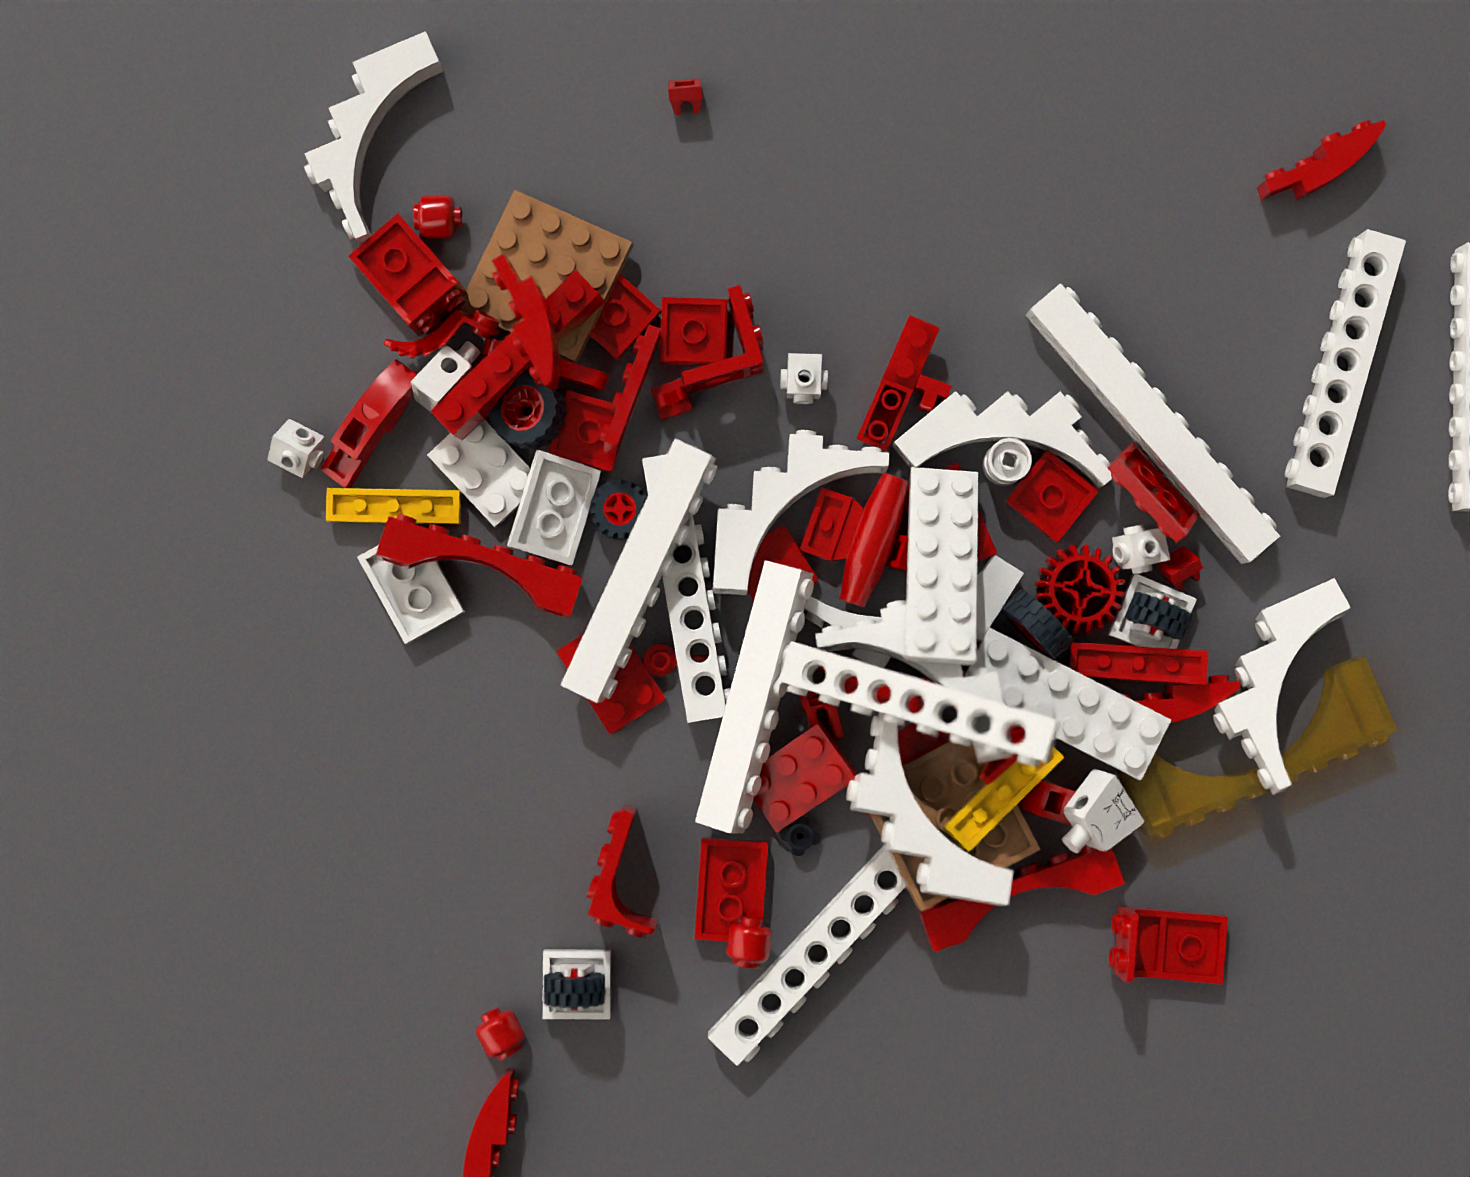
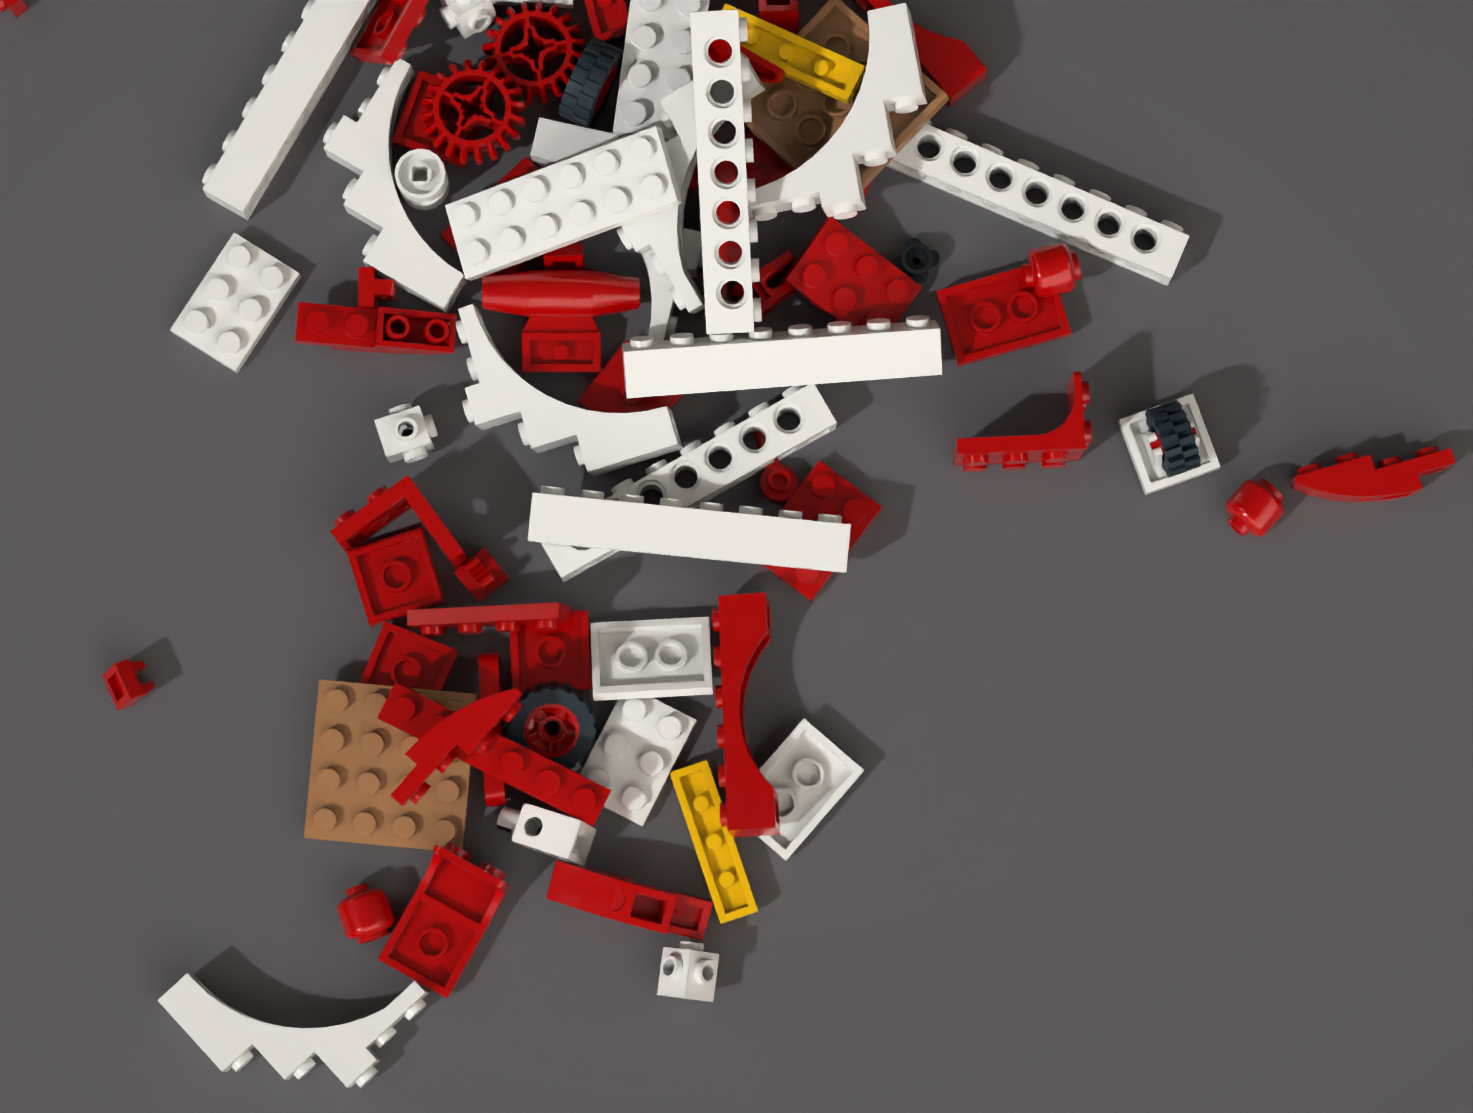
camera: 110 degrees left, 5 degrees down
red plant [384,310,500,358] -> none
black wheel [590,479,647,540] -> none
none -> white plate [170,233,301,373]
none -> red gear [420,59,526,165]

